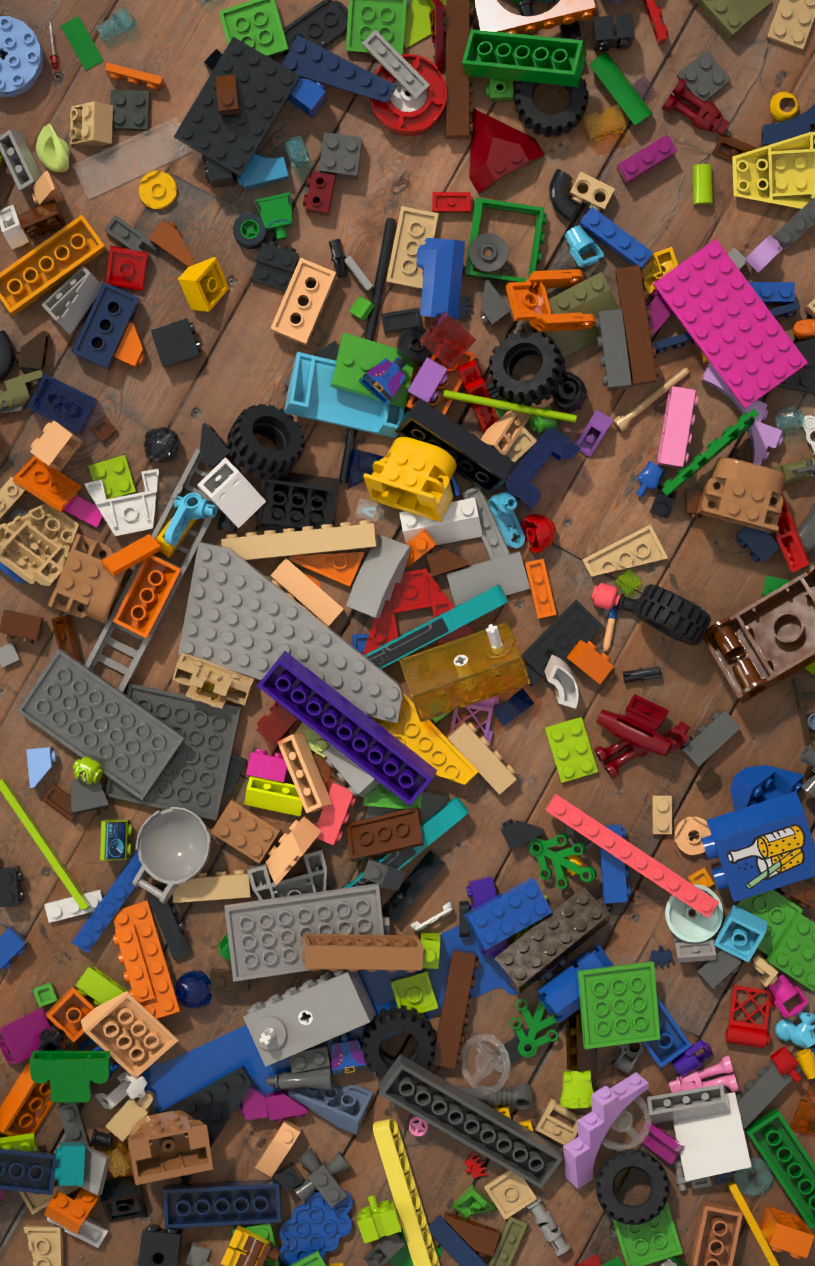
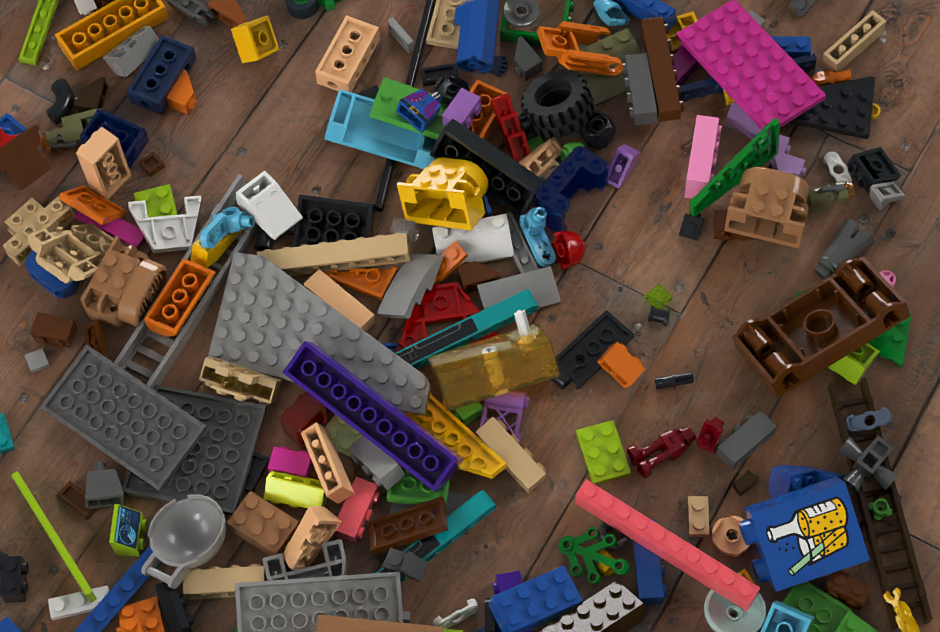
camera: 10 degrees right, 25 degrees down
light blue slope [27,747,57,788] -> none
lime head [73,756,103,785] -> none
orange tile [102,534,161,576] -> none
red tile [105,246,149,291] -> none
black hair [144,427,180,463] -> none
black brick [151,318,202,369] -> none
black slope [200,423,231,468] -> none
black tyre [227,404,305,480] -> none
black plate [251,240,299,292] -> none
black axle [329,239,347,278] -> none
clear blue slope [348,449,384,488] -> none
bright green tile [349,296,375,321] -> none
black slope [382,850,445,922] -> none
clear red brick [418,312,476,369] -> none
lime piece [443,390,577,423] -> none
clear blue slope [493,688,534,726] -> none
black slope [500,818,545,850] -> none
orange plate [525,558,557,619] -> none
white brick [544,655,579,709] -> none
tan wing [582,524,668,577] -> none
coral head [591,583,621,610] -> none
dark red plate [596,694,672,757] -> none
light nougat piece [603,606,617,652] -> none
tan piece [613,368,690,432] -> none
black tyre [634,584,711,646] -> none
blue piece [636,461,666,497] -> none
dark blue brick [735,526,780,563] -> none
lavender brick [745,235,783,273] -> none
clear light blue head [775,406,804,433] -> none
red slope [776,493,810,572] -> none

